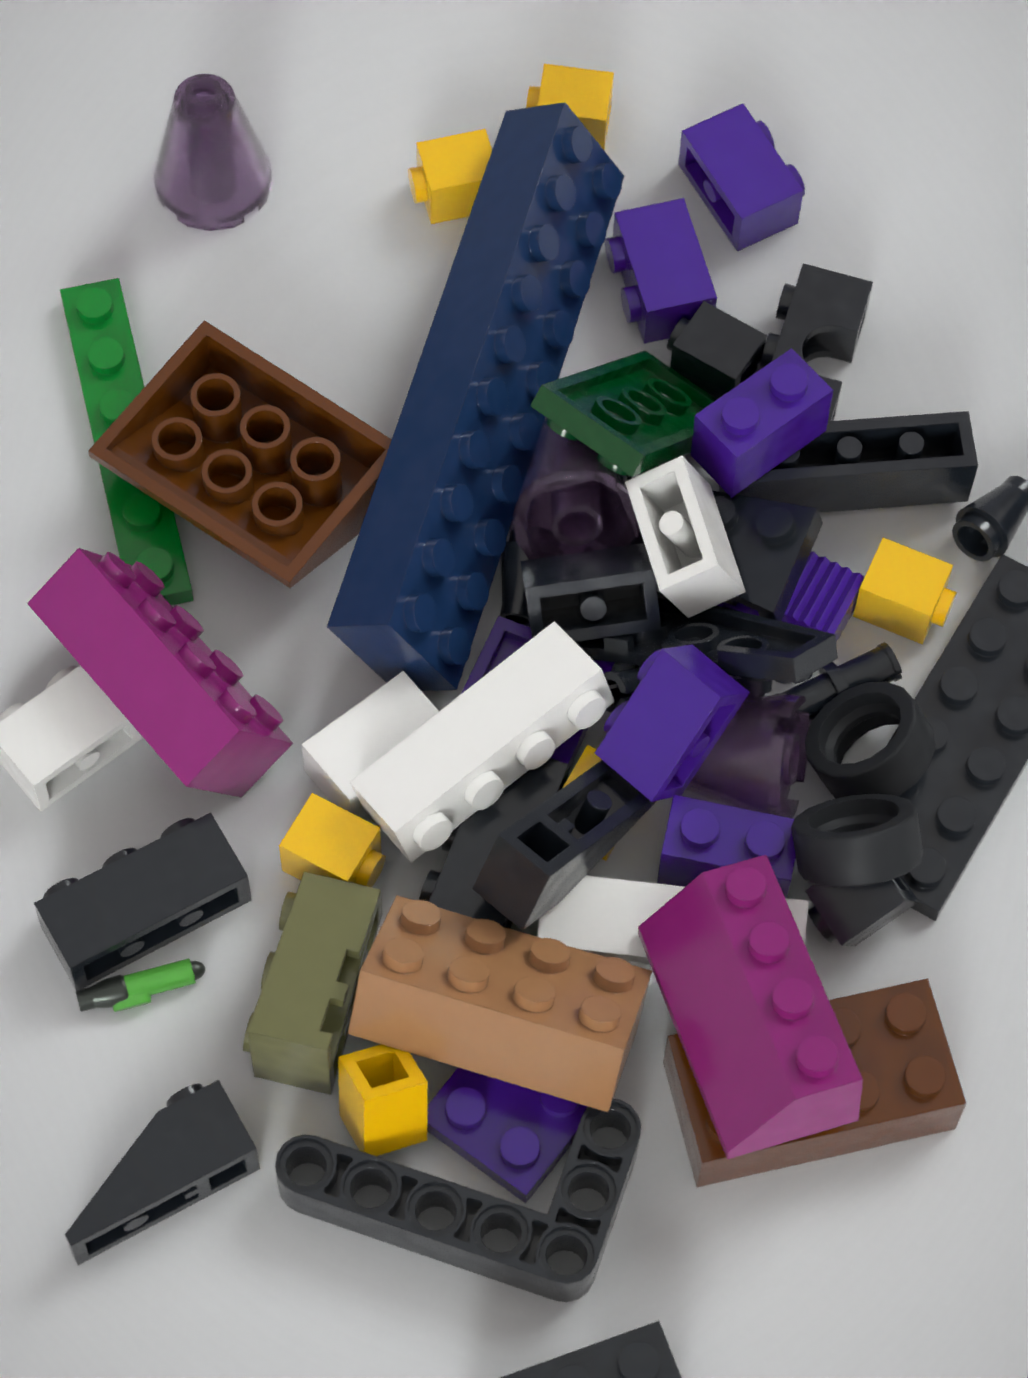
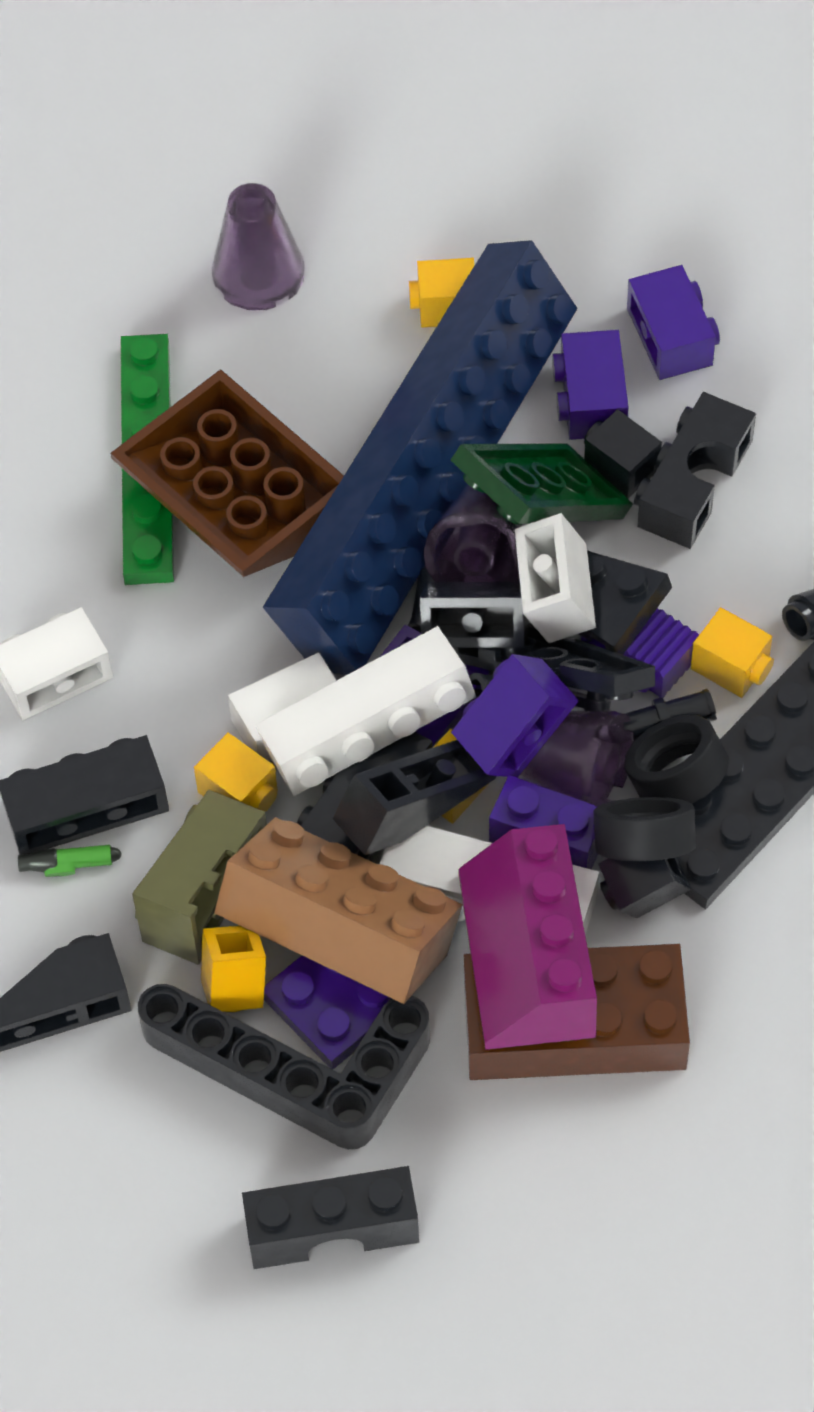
camera: 15 degrees right, 5 degrees down
magenta brick [27,548,293,798] -> none
yellow brick [526,63,614,151] -> none
dark purple brick [690,348,833,498] -> none
black brick [719,411,978,513] -> none

